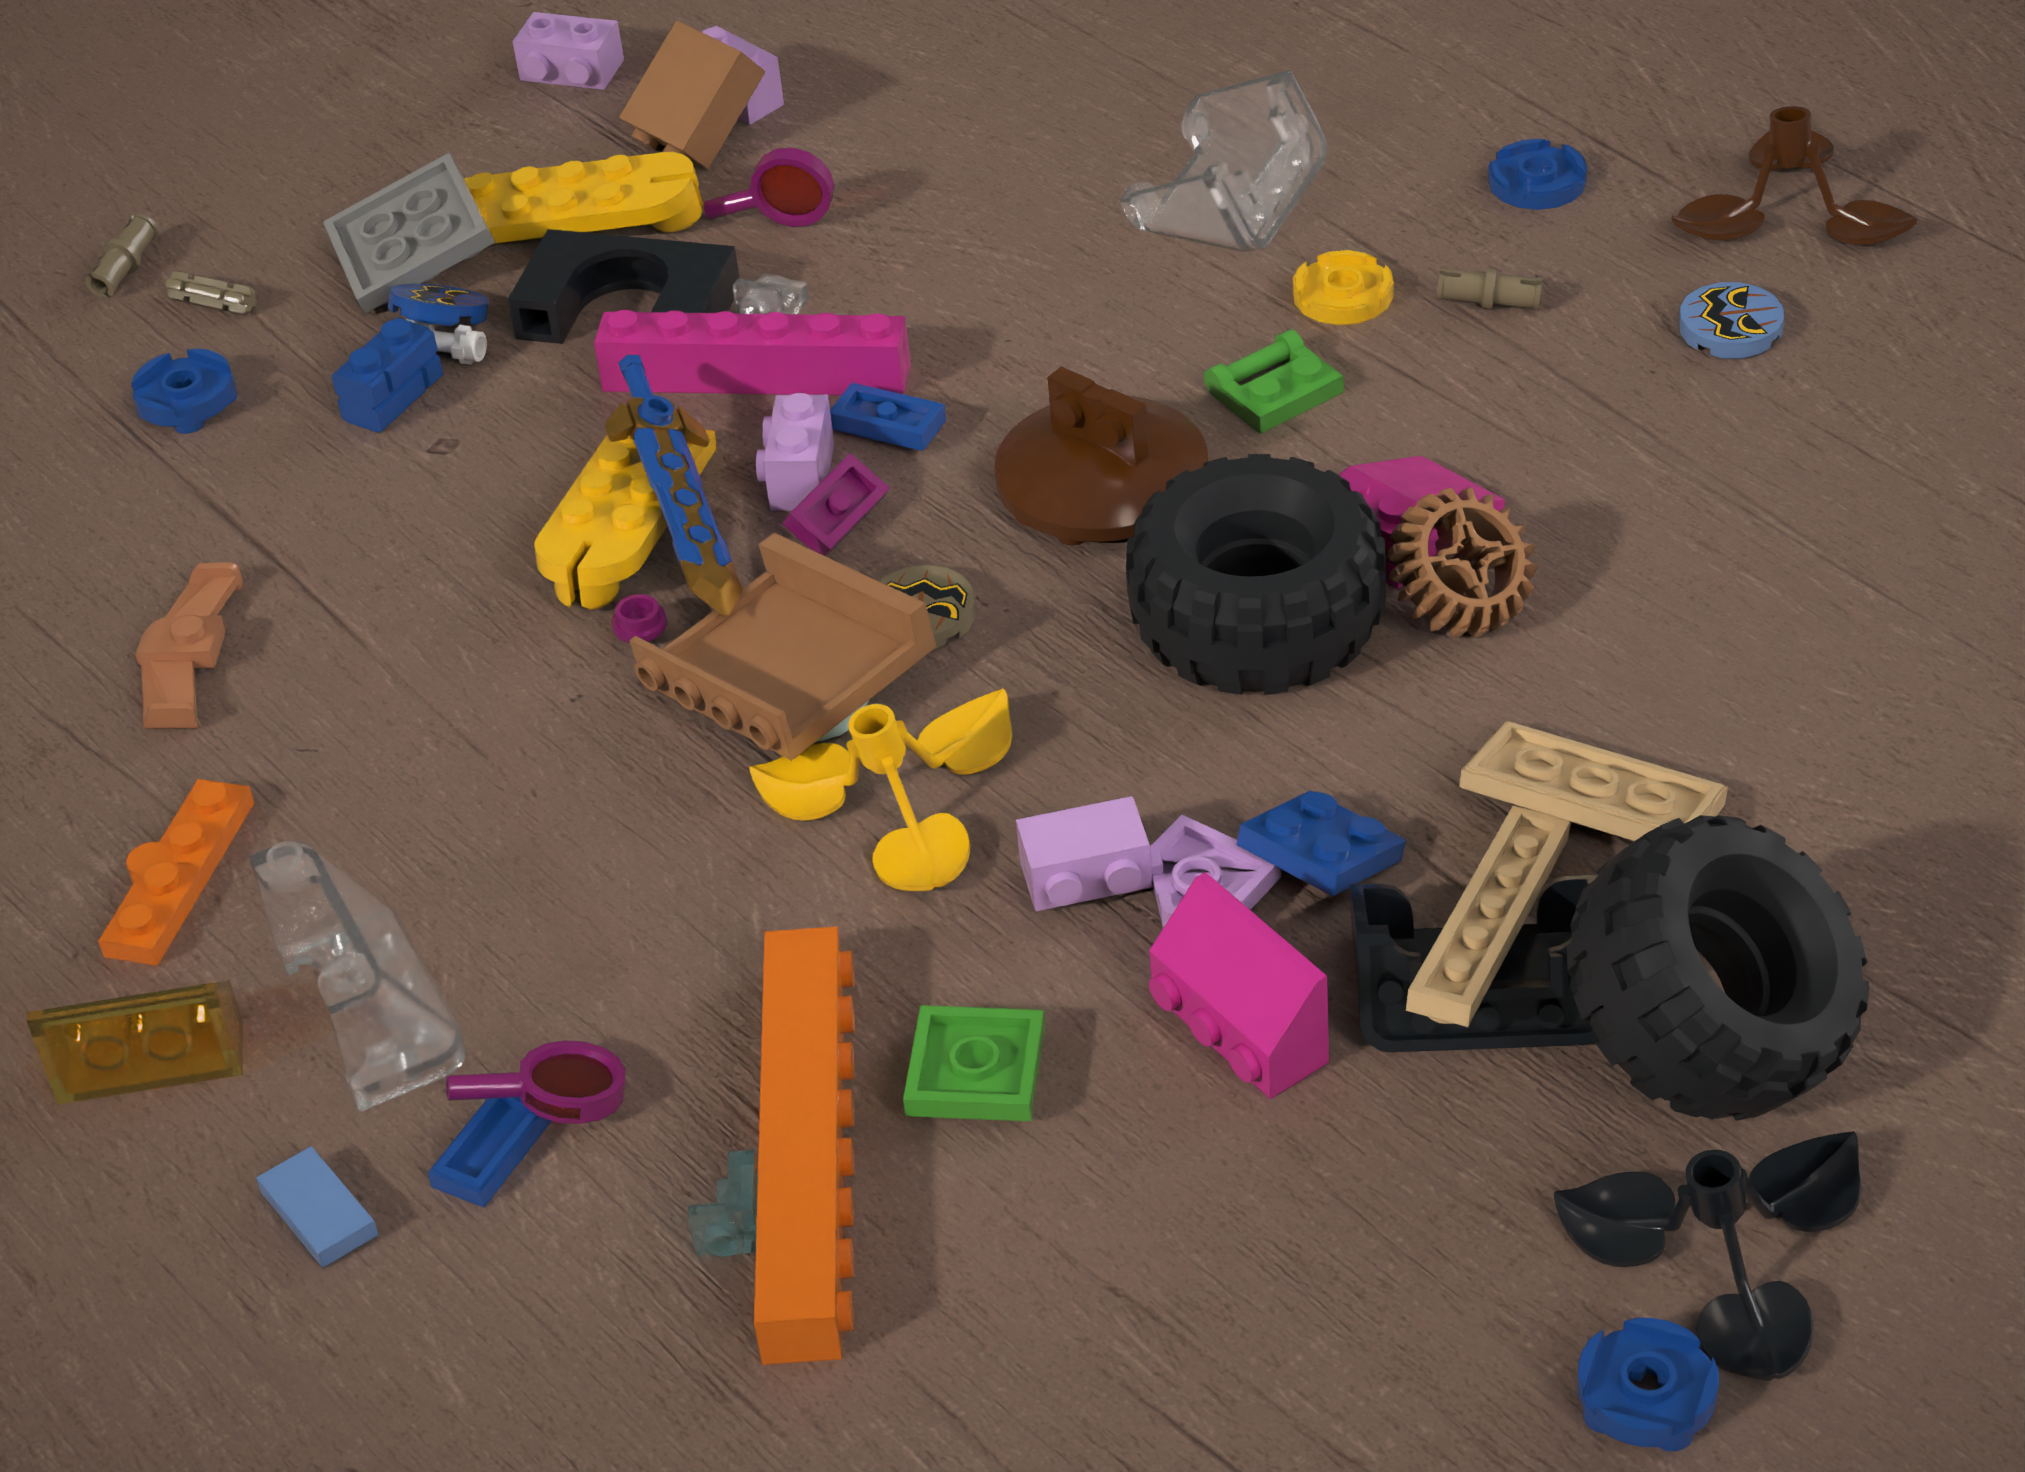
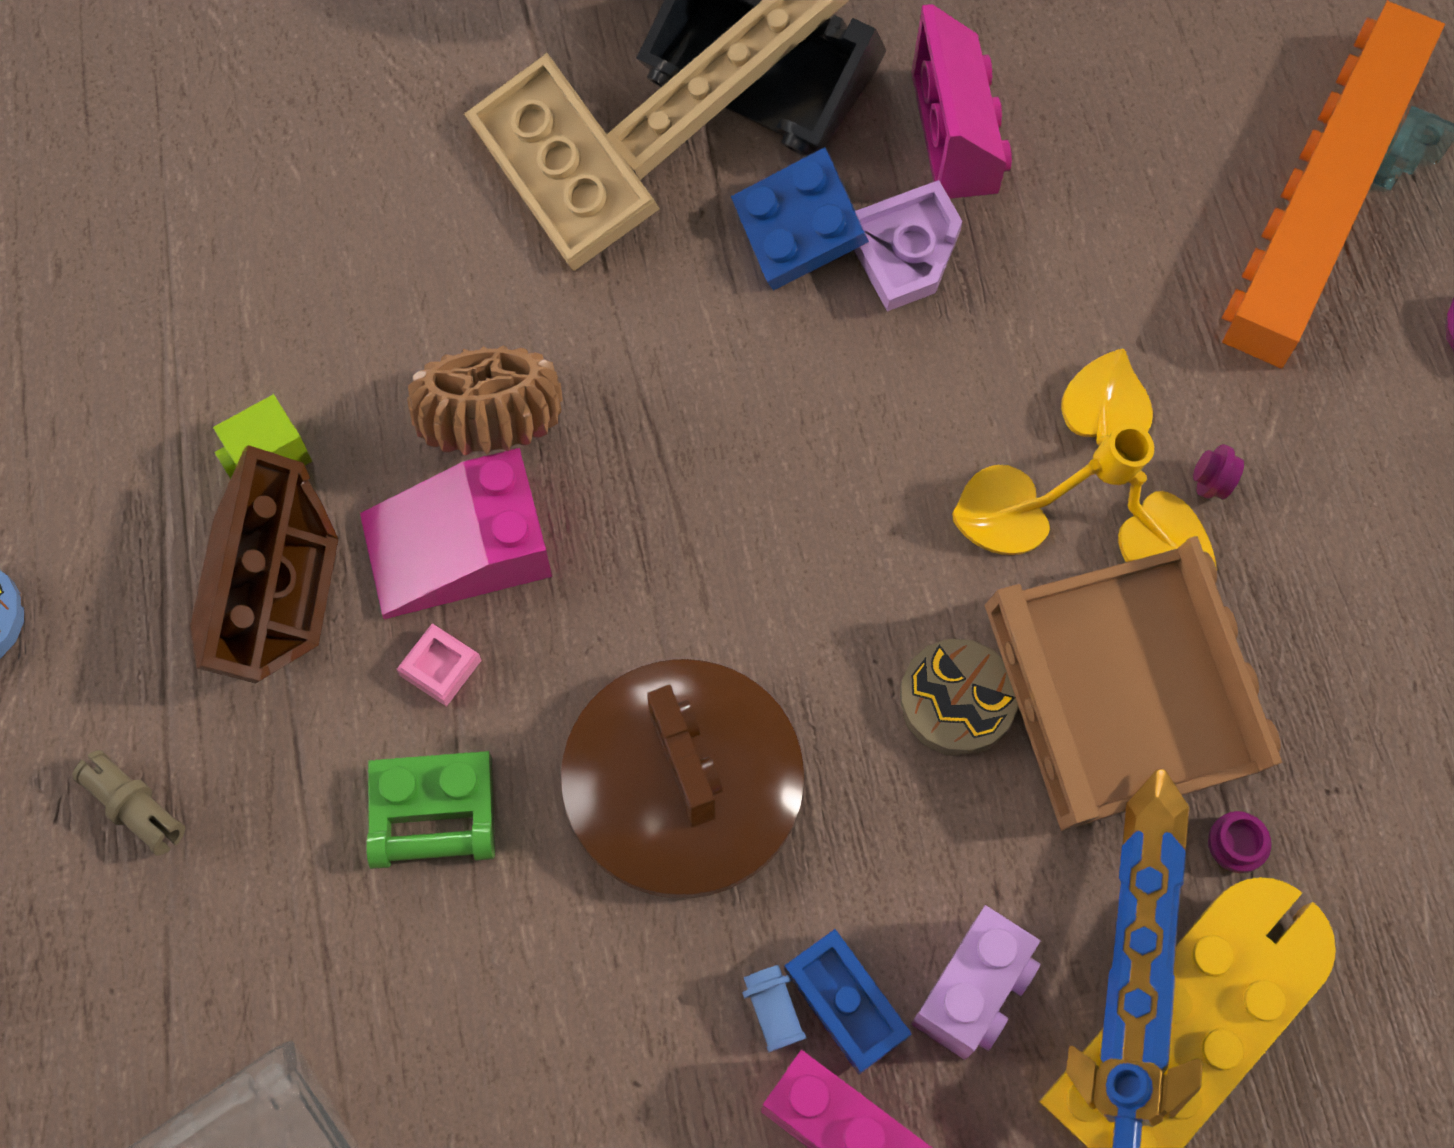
camera: 155 degrees left, 25 degrees up
magenta plate [782,453,890,556] -> none
bright green plate [903,1005,1046,1122] -> none
lavender brick [1016,796,1153,911] -> none
black tyre [1126,454,1386,695] -> none
yellow tile [1292,250,1394,325] -> none
none -> reddish brown wedge [190,445,339,684]
none -> lime brick [213,394,312,479]
none -> bright pink tile [396,624,482,707]
none -> medium blue pin [742,965,806,1052]
none -> magenta plate [1193,444,1244,500]

